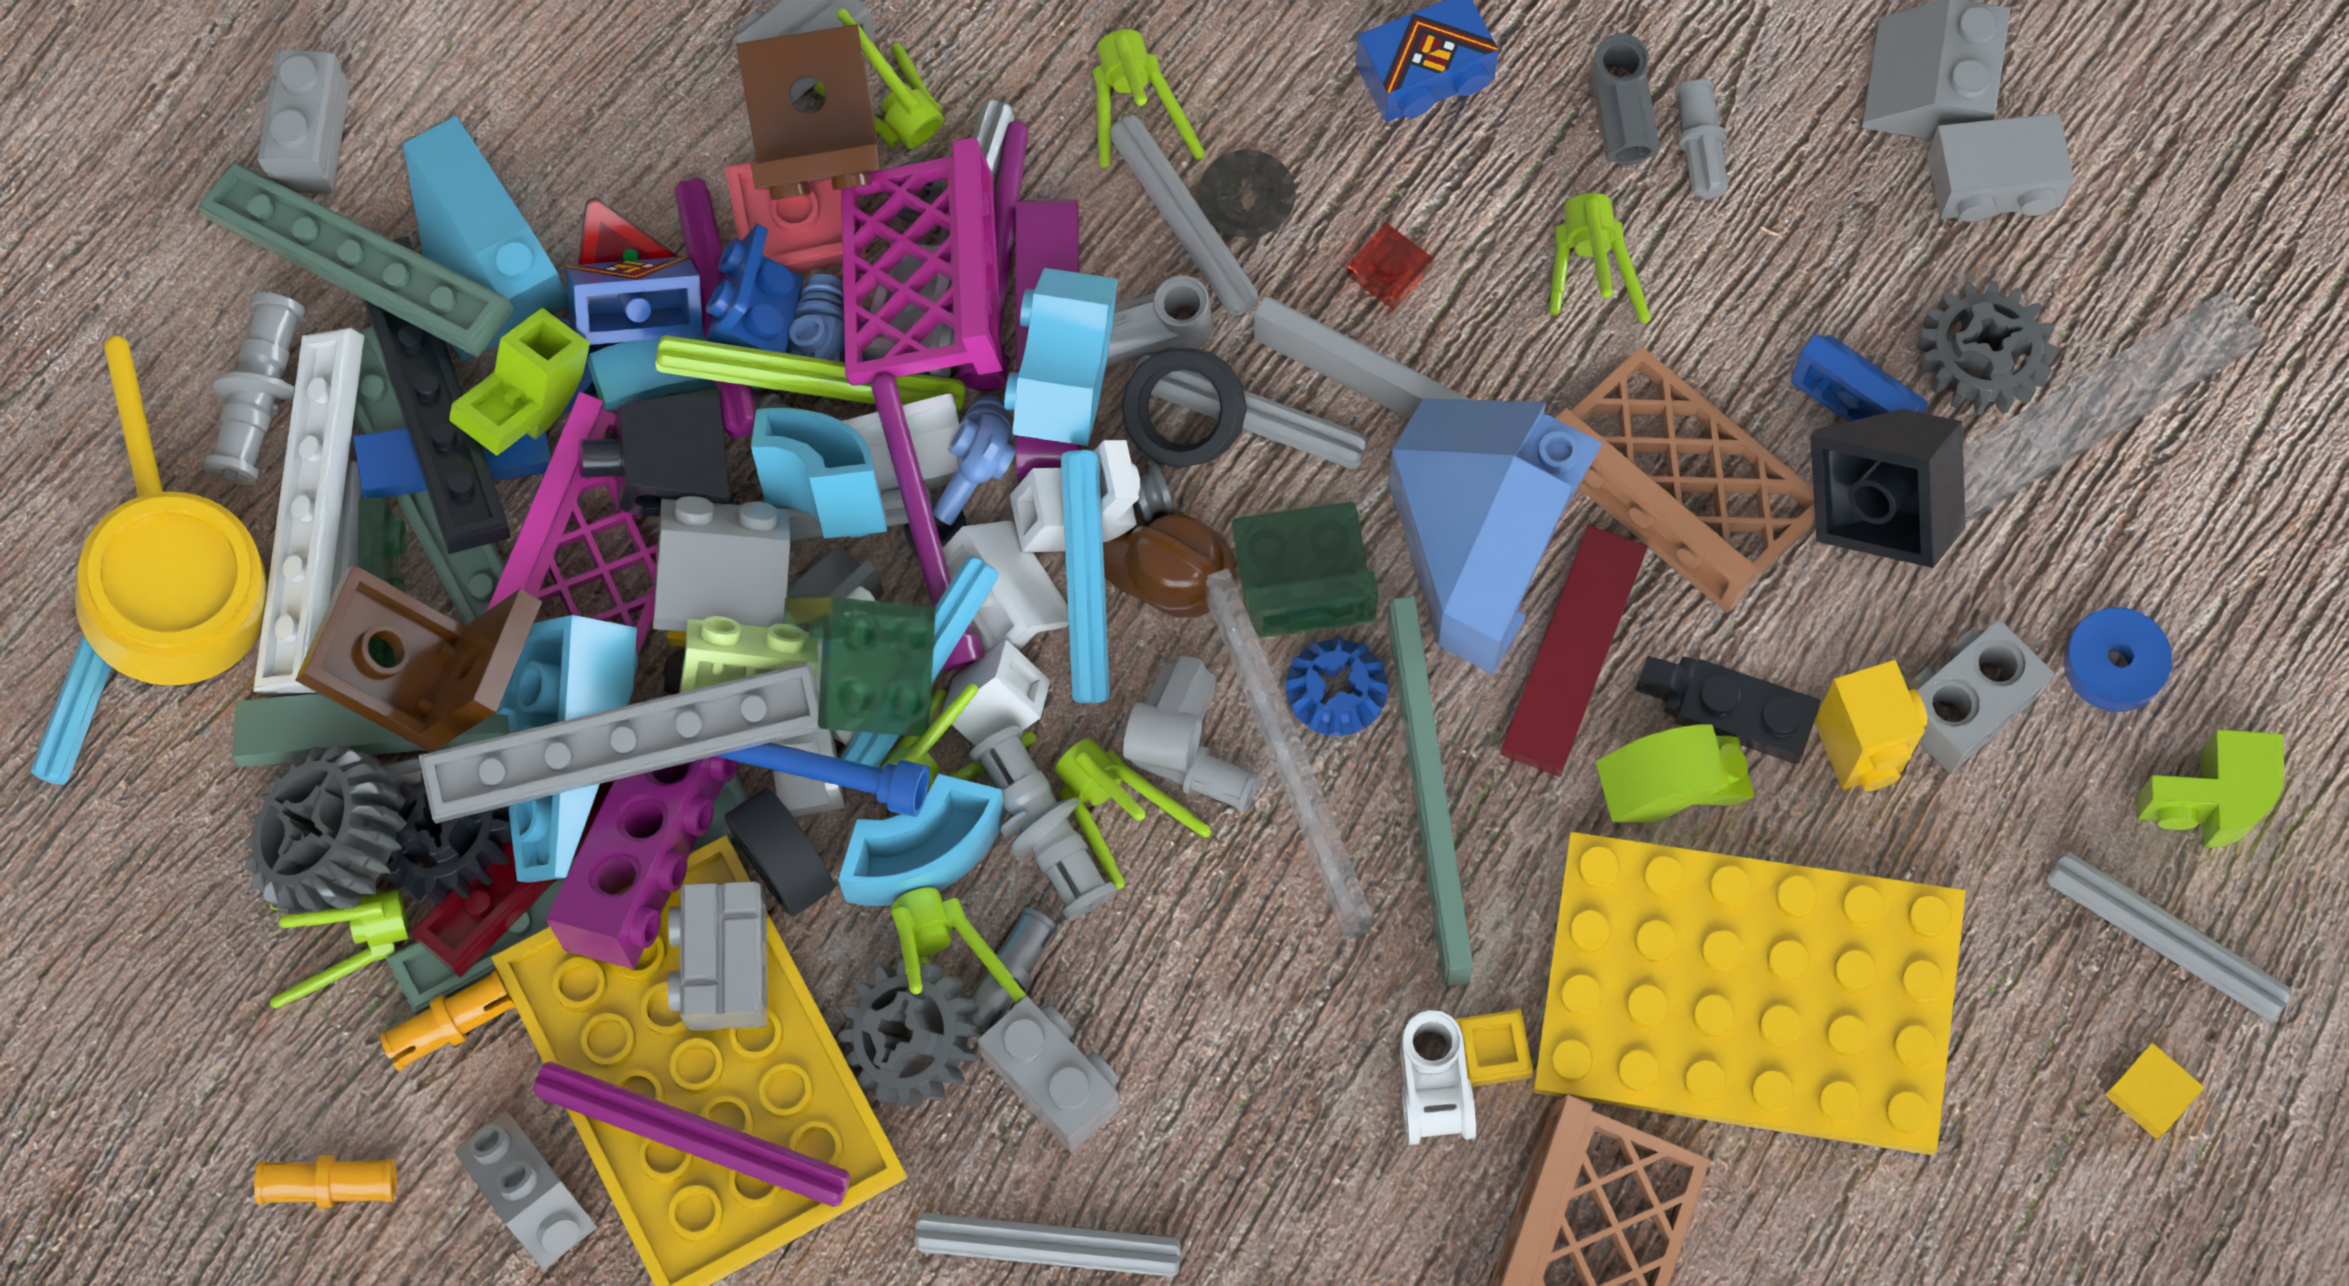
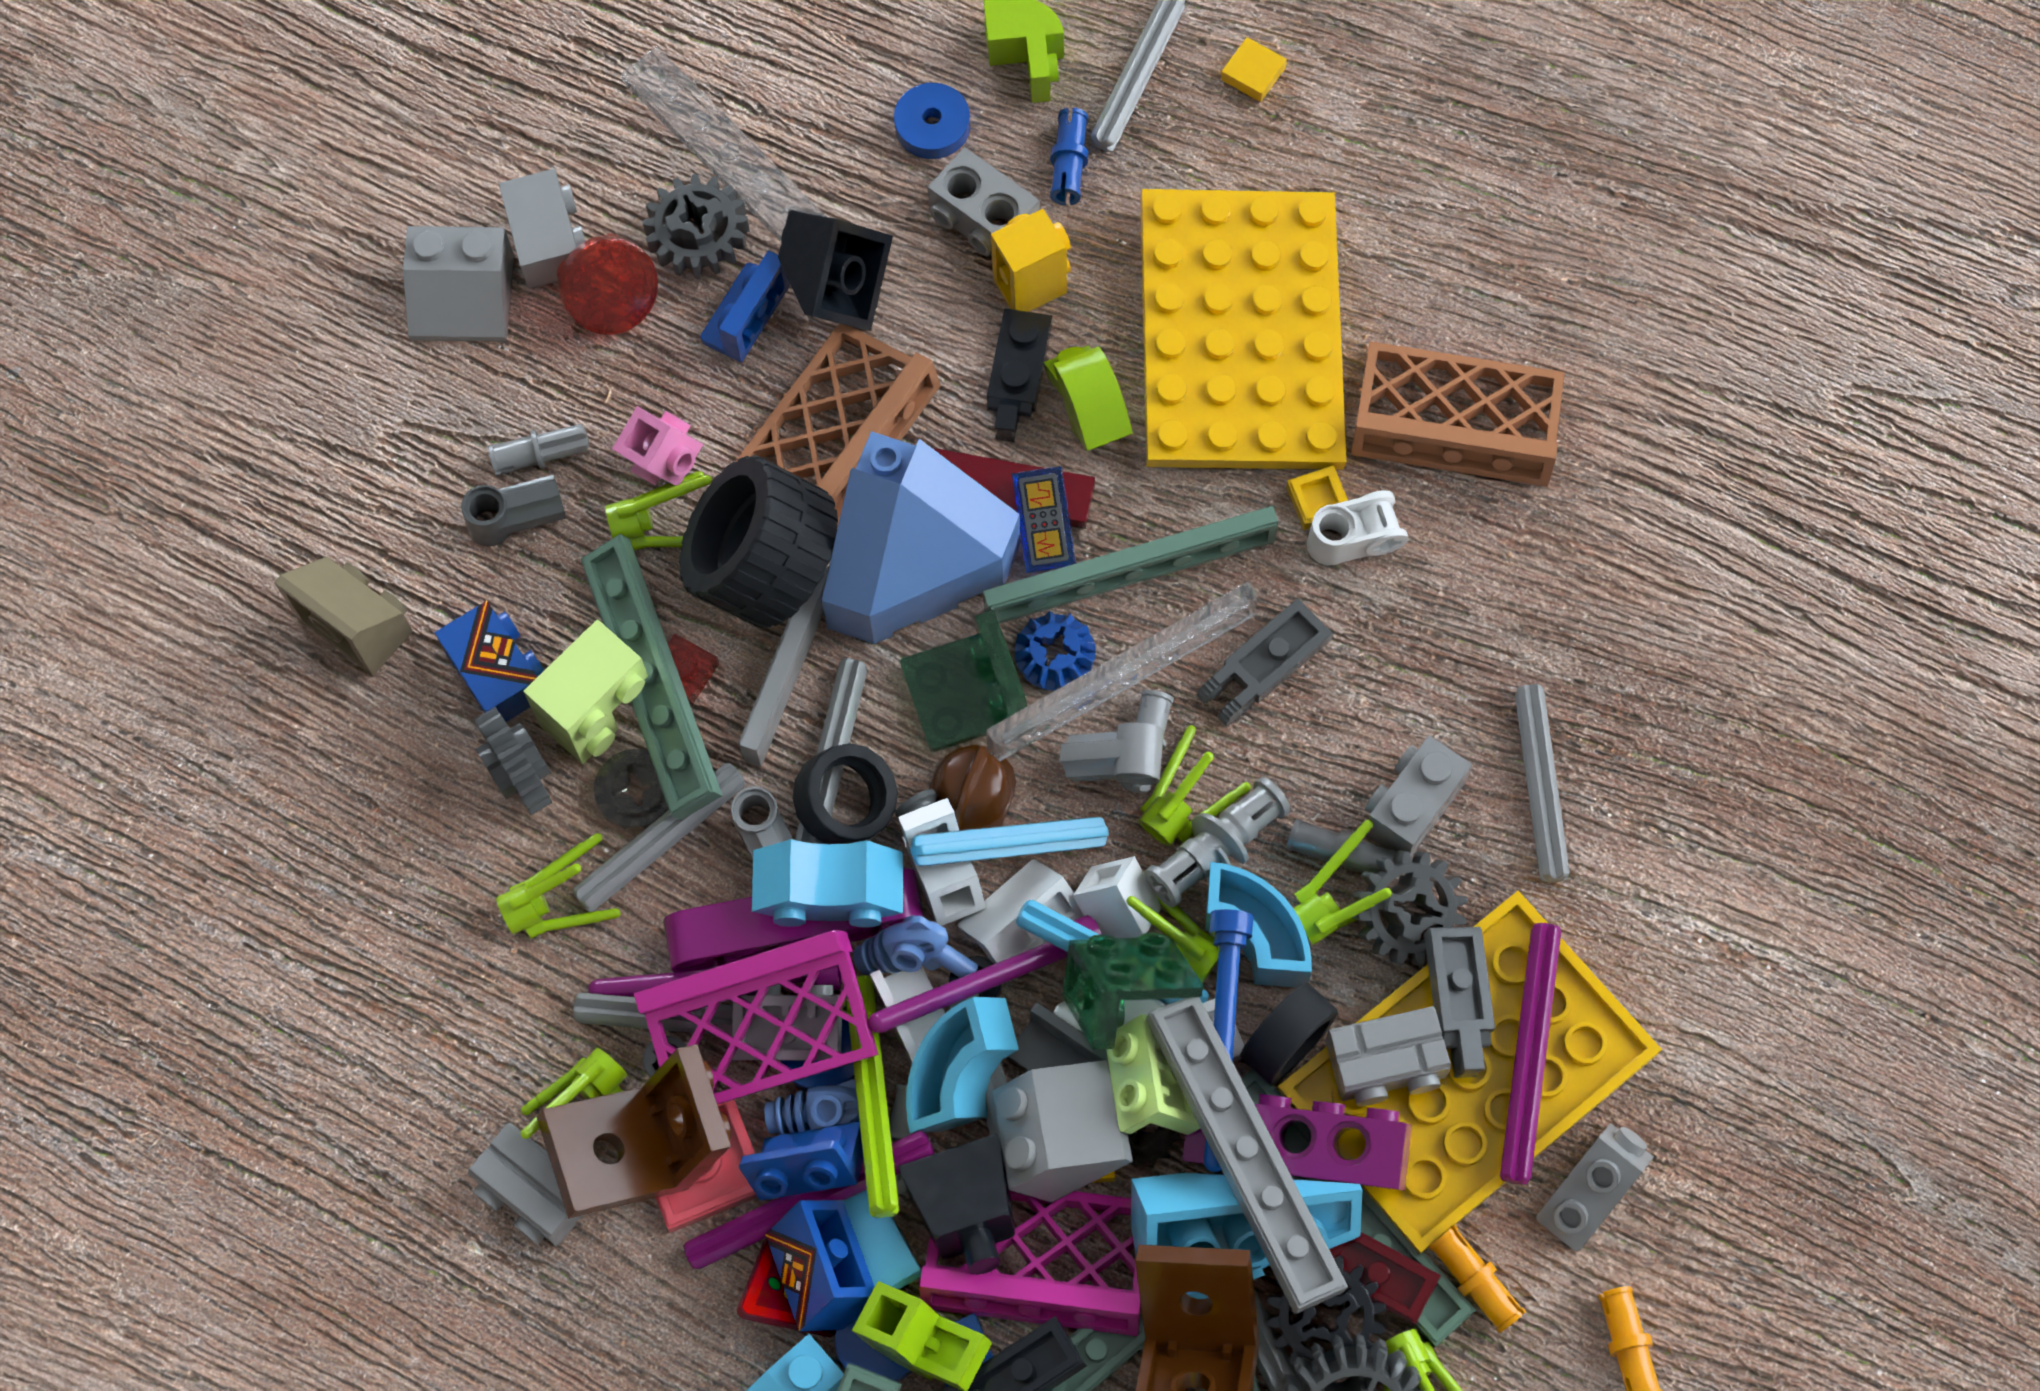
camera: 100 degrees left, 0 degrees up
none -> dark grey gear [474,707,553,815]
none -> yellowish green brick [523,619,648,765]
none -> clear red tile [557,234,658,335]
none -> sand green tile [581,534,723,820]
none -> bright pink brick [612,406,703,486]
none -> black tyre [679,455,838,628]
none -> tile [1012,466,1077,574]
none -> blue pin [1050,108,1088,205]
none -> dark grey hinge [1196,599,1333,726]
none -> hinge [1424,927,1495,1078]

